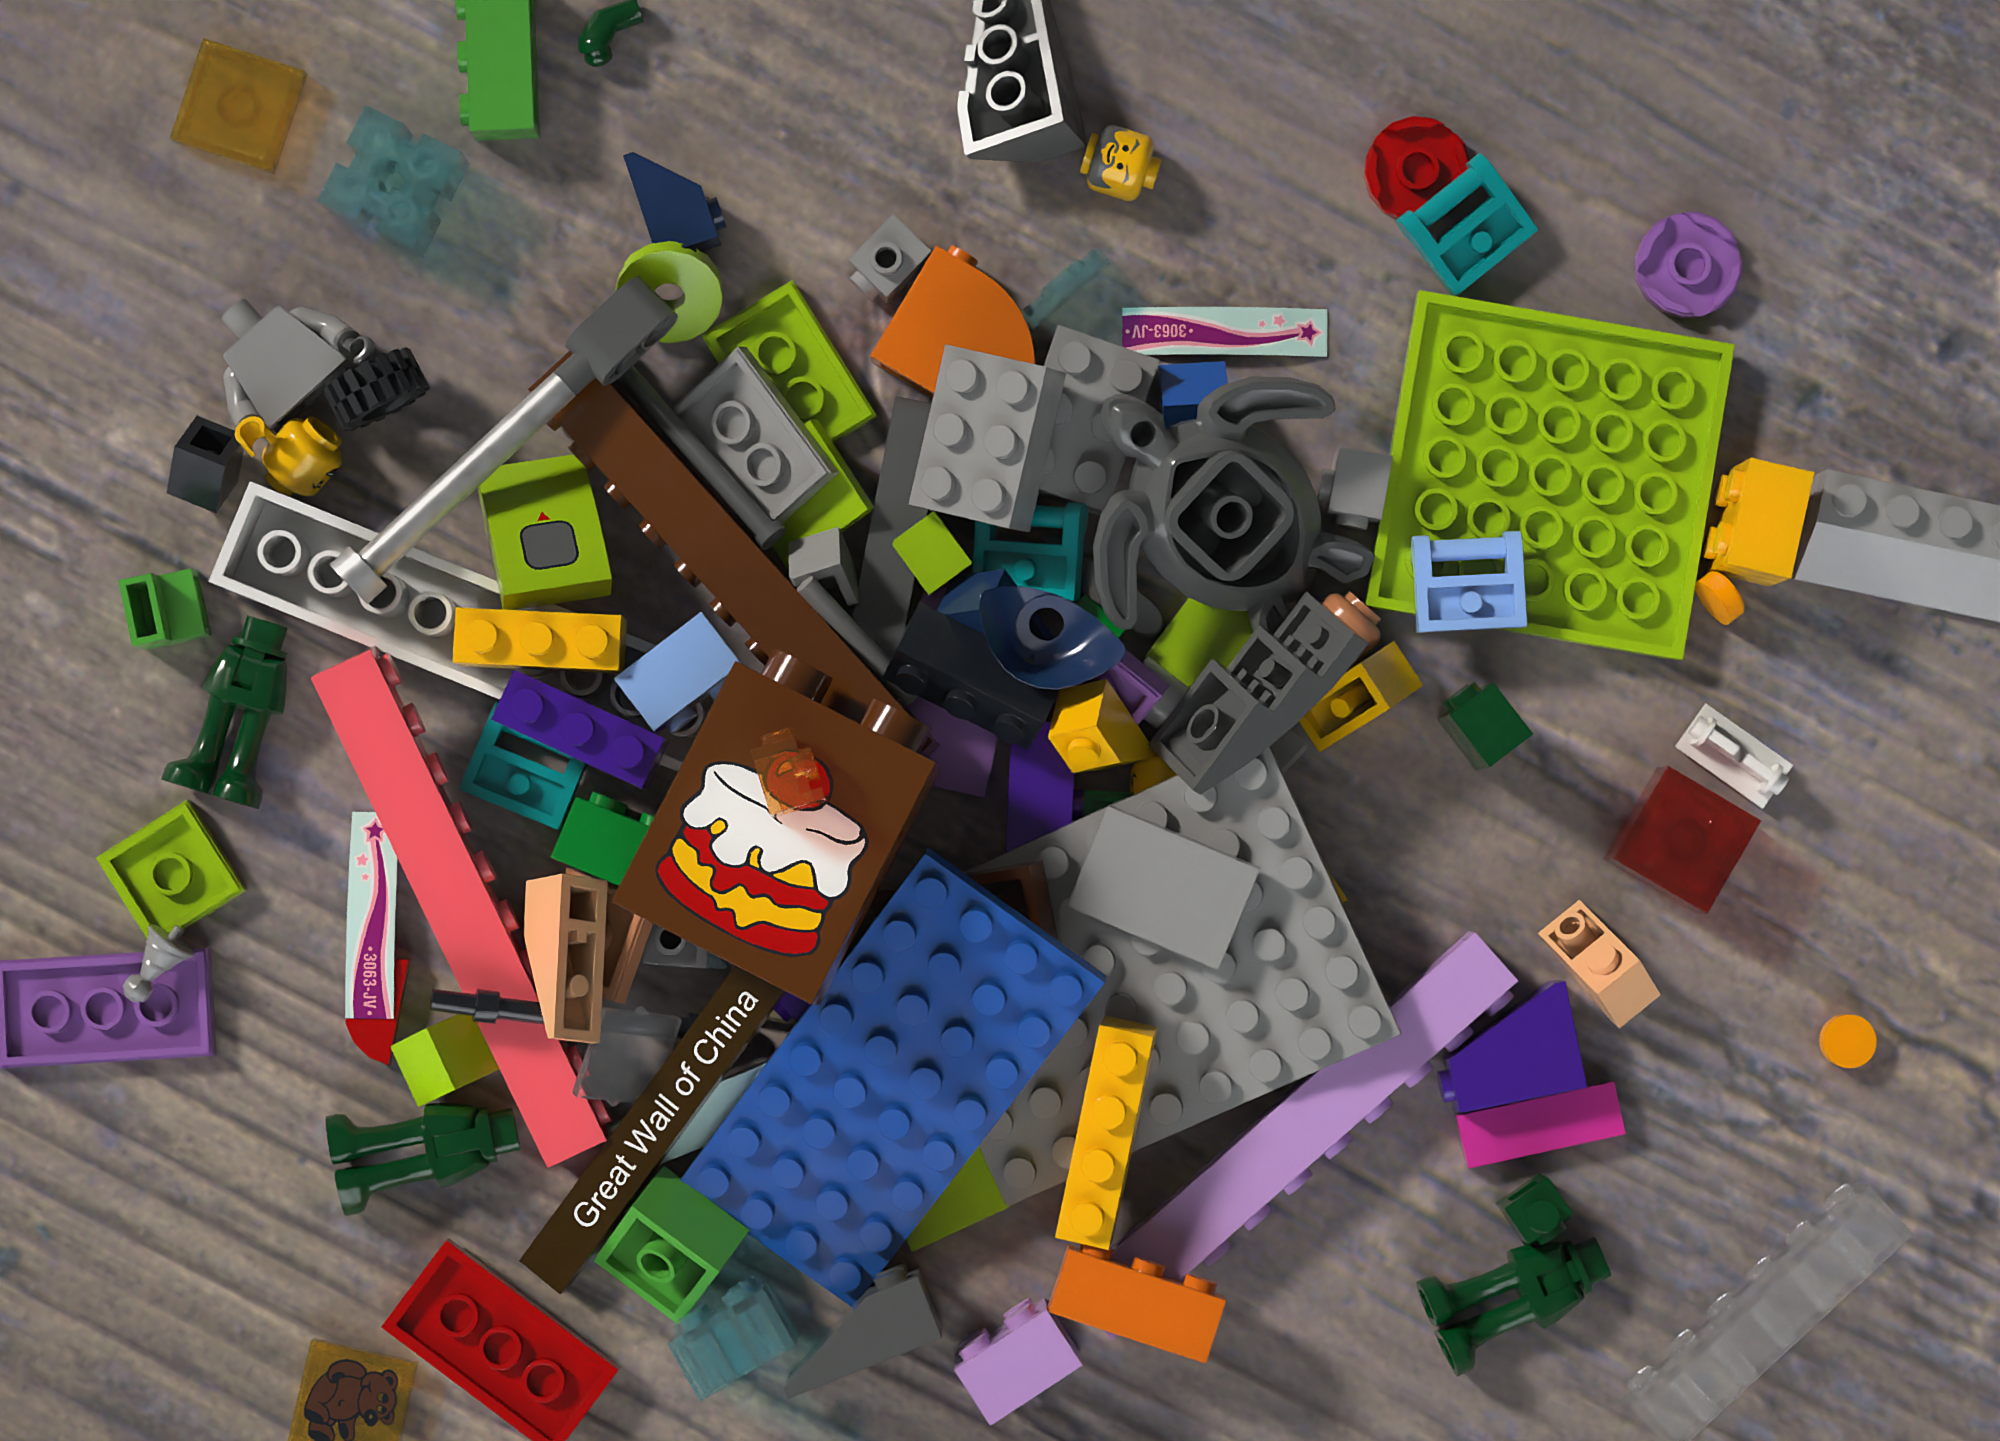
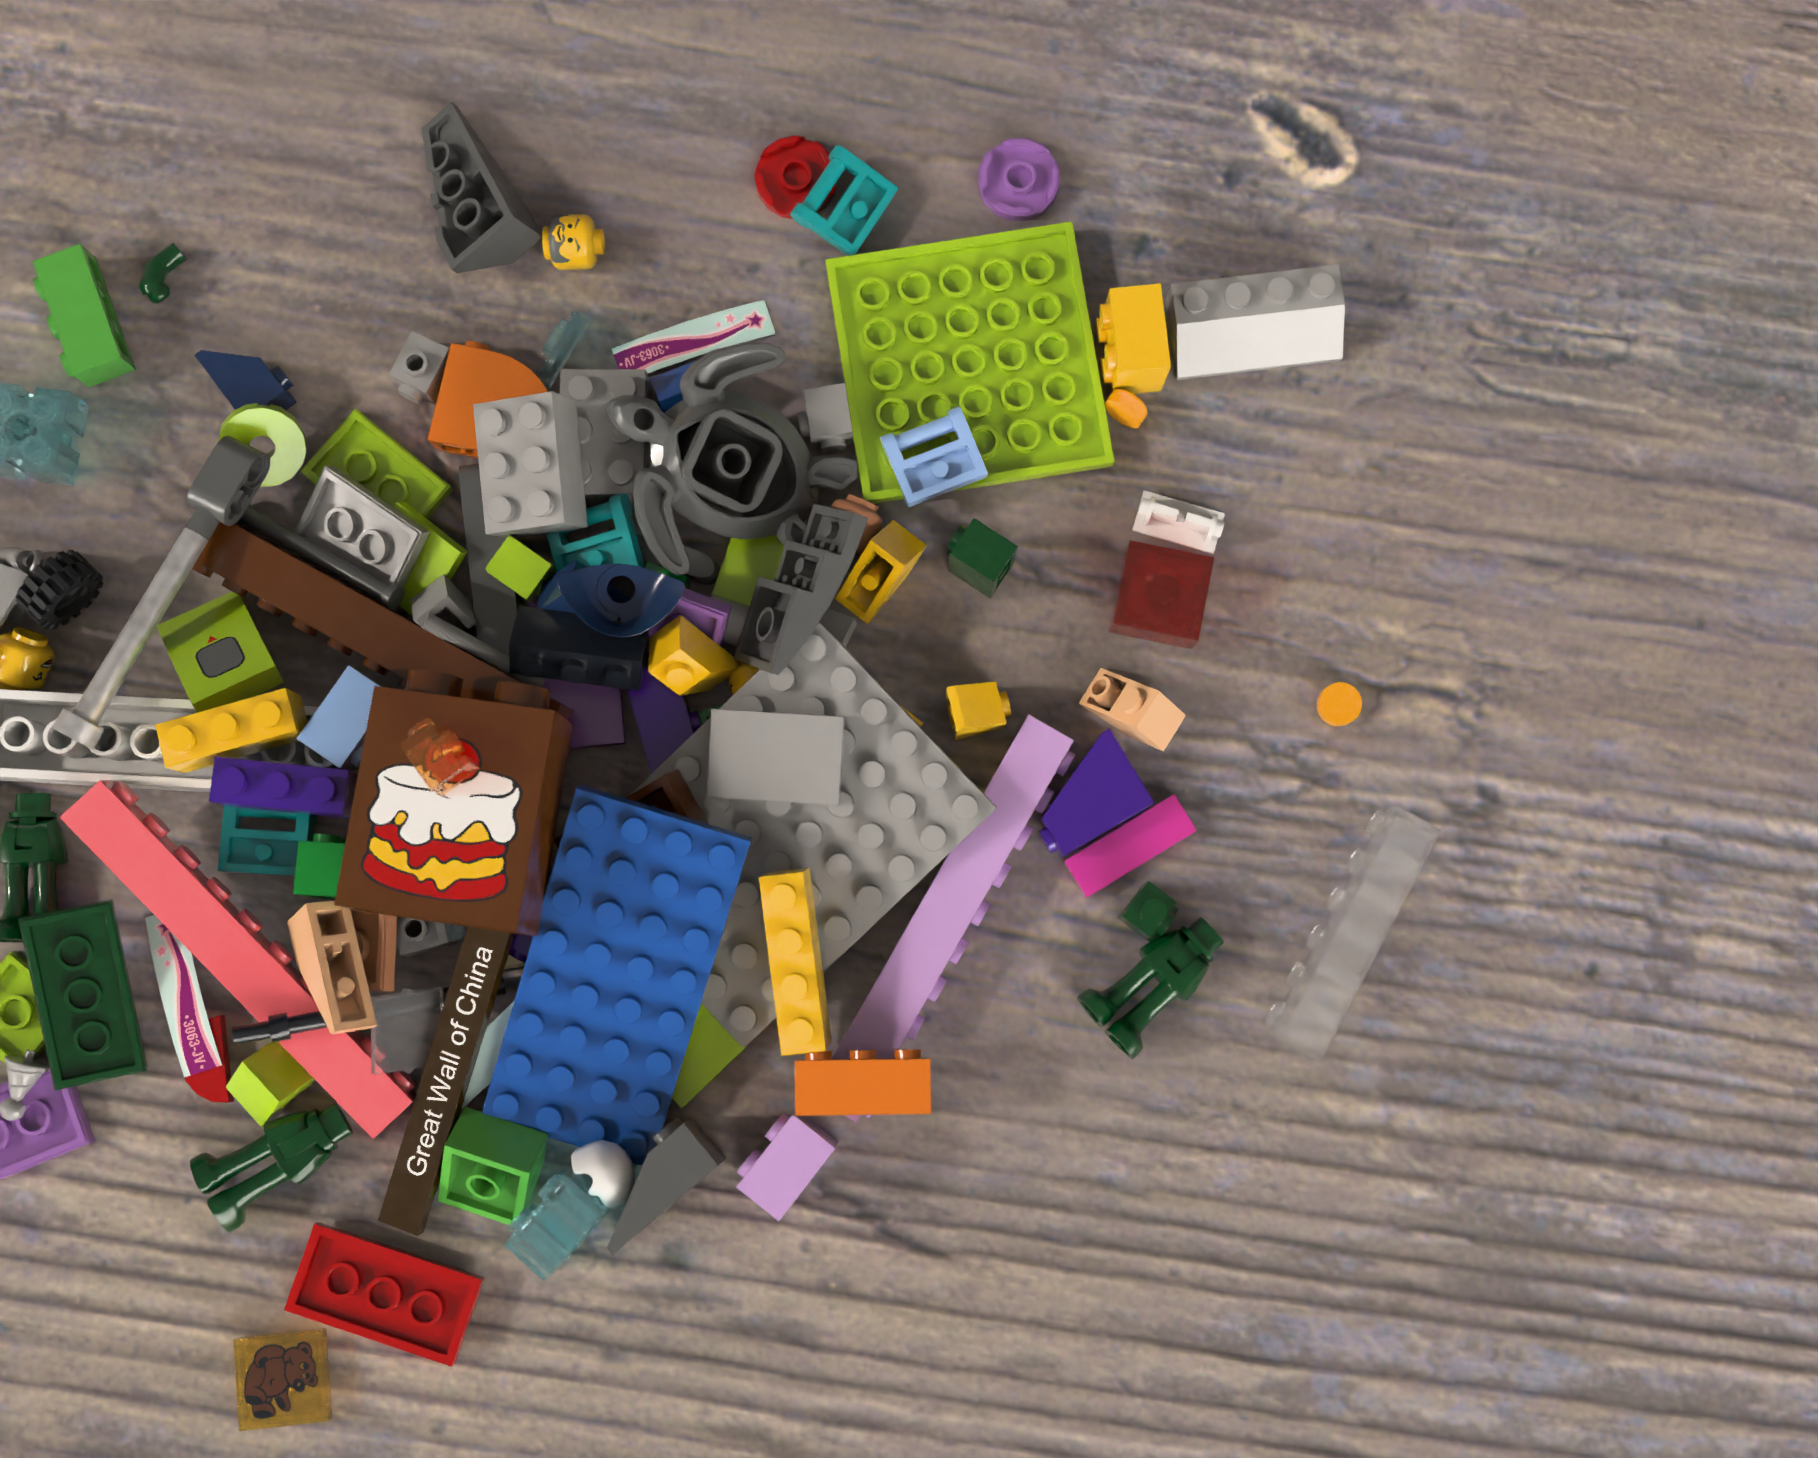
camera: 10 degrees left, 5 degrees down
none -> dark green tile [18,899,148,1091]
none -> white hair [571,1140,635,1209]
none -> yellow slope [945,682,1012,741]

